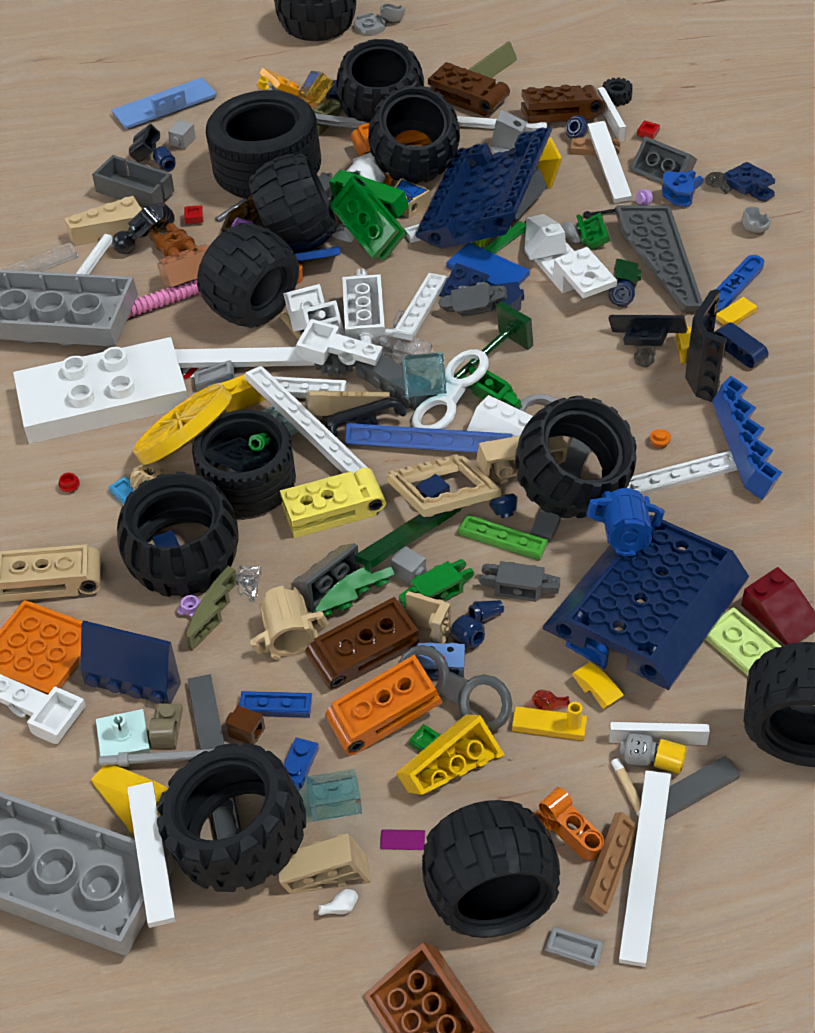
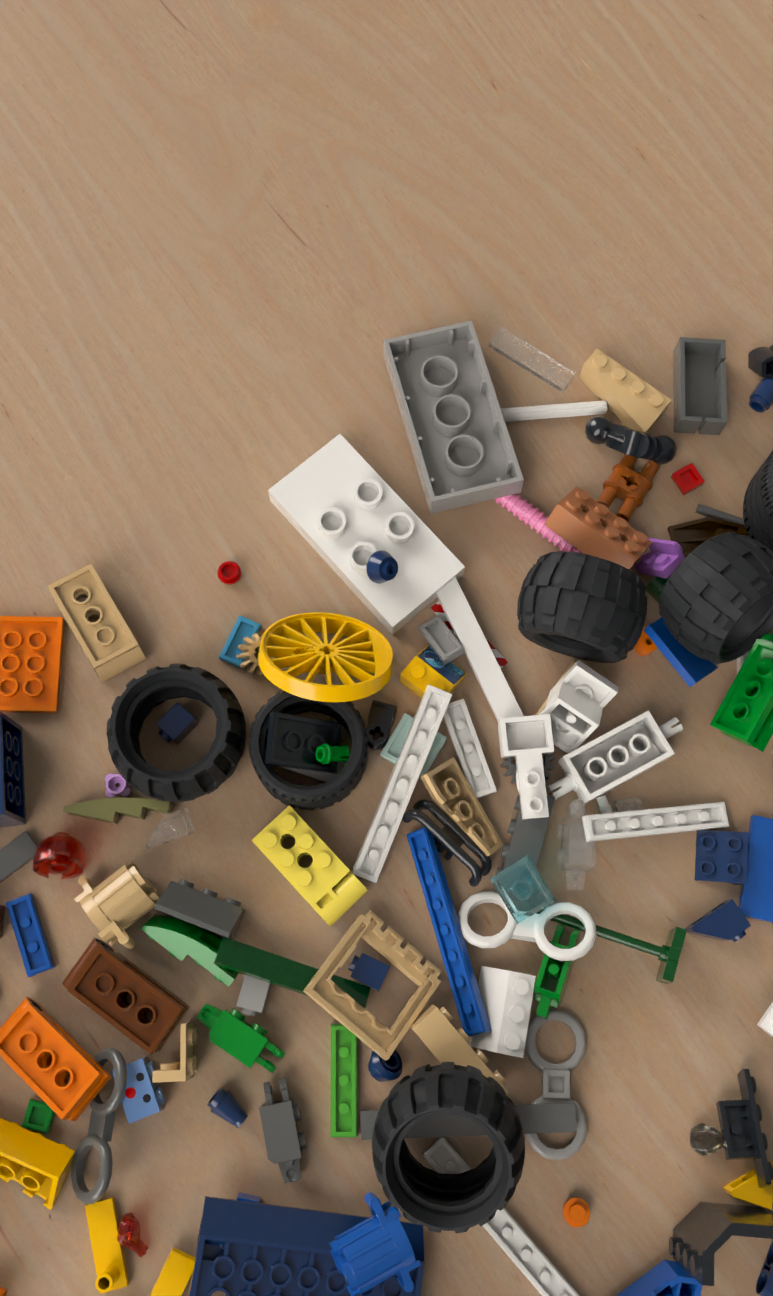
camera: 60 degrees right, 25 degrees up
dark grey hinge [438,282,507,317] -> none
dark blue head [451,615,485,649] -> none
none -> clear red cylinder [33,832,86,879]
none -> dark blue cone [366,550,398,584]

